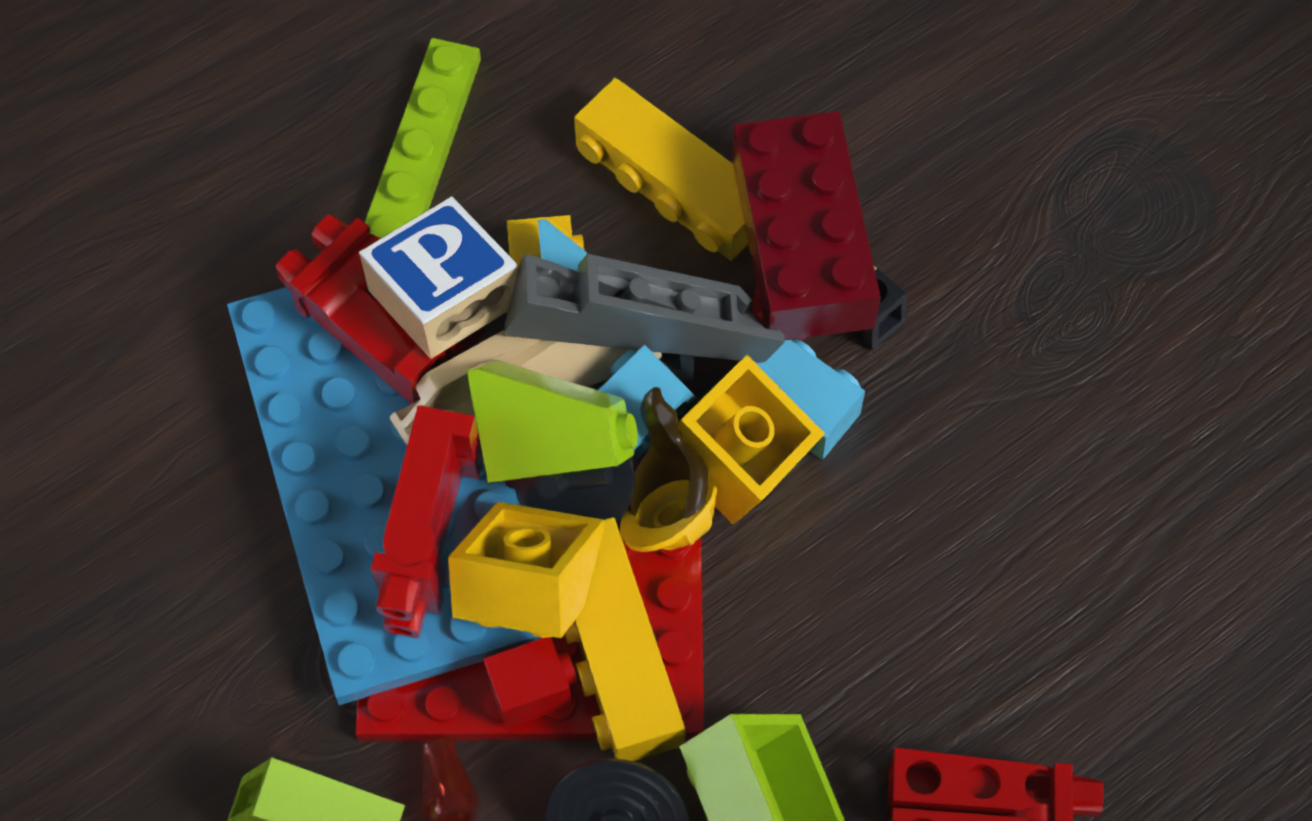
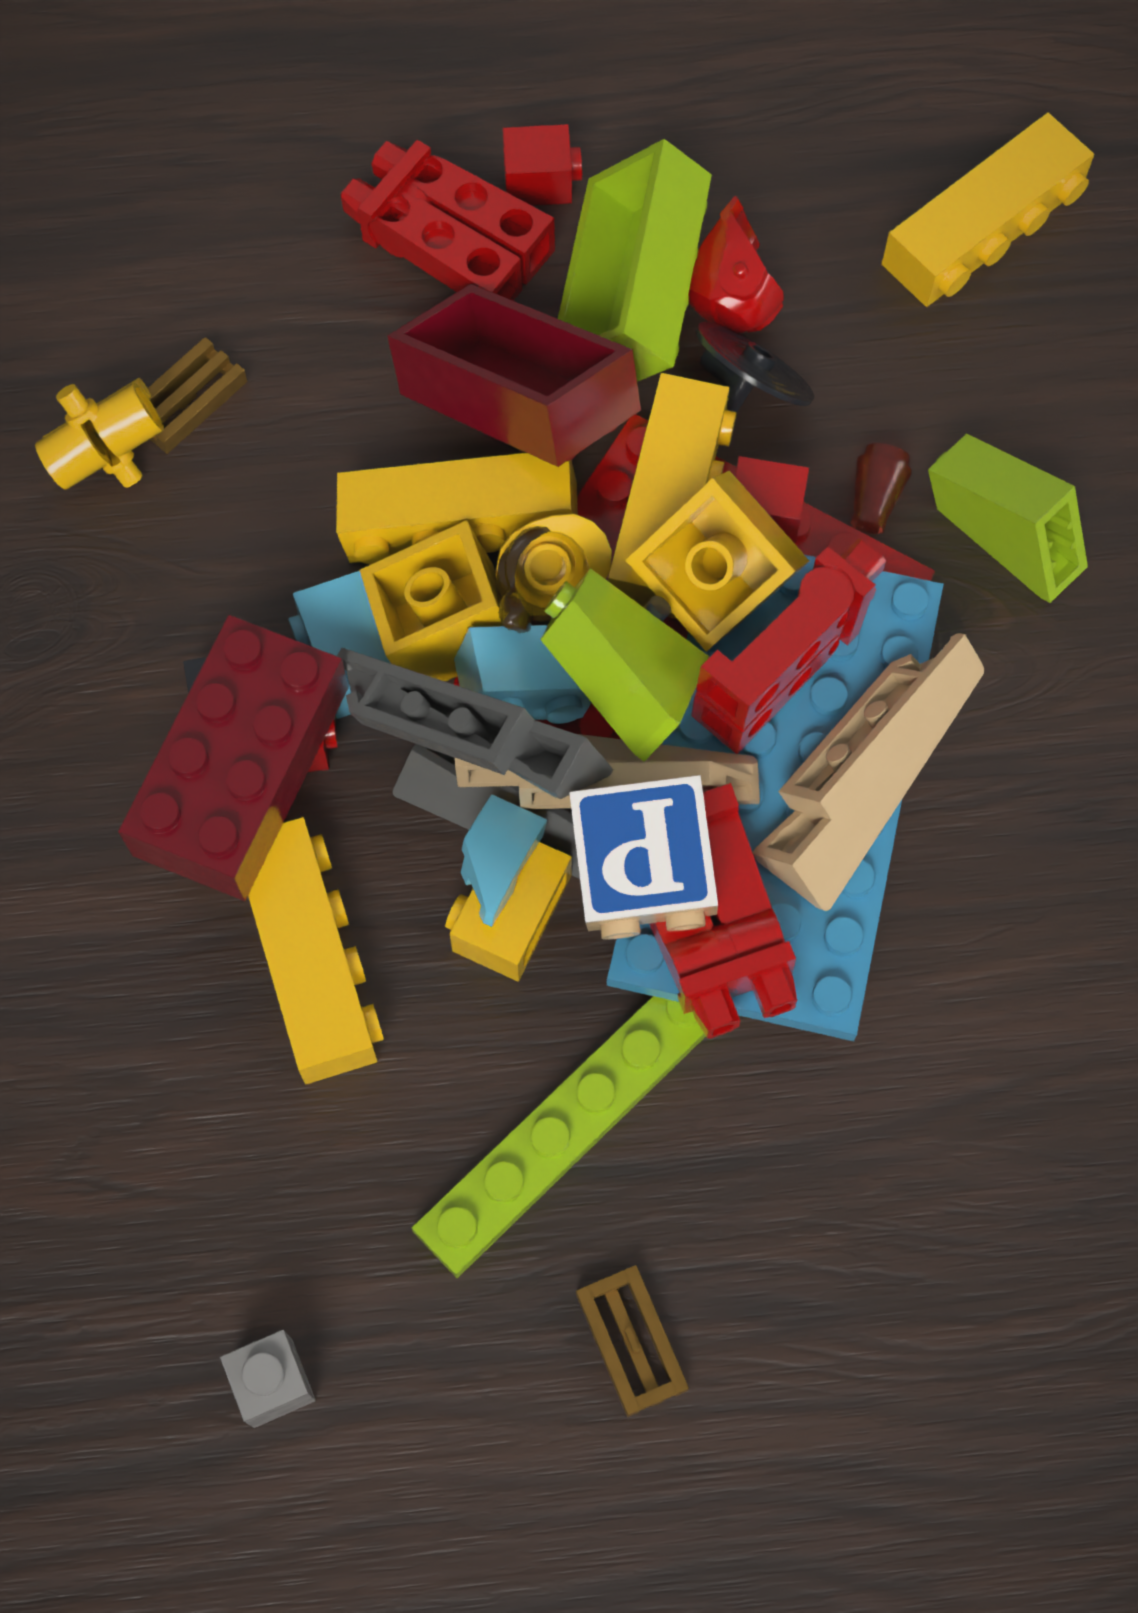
camera: 150 degrees left, 5 degrees up
none -> yellow pin [35,378,164,490]
none -> pearl gold tile [148,337,248,454]
none -> yellow brick [336,453,578,564]
none -> dark red piece [387,284,641,467]
none -> pearl gold tile [576,1265,689,1418]
none -> tan wedge [752,633,984,911]

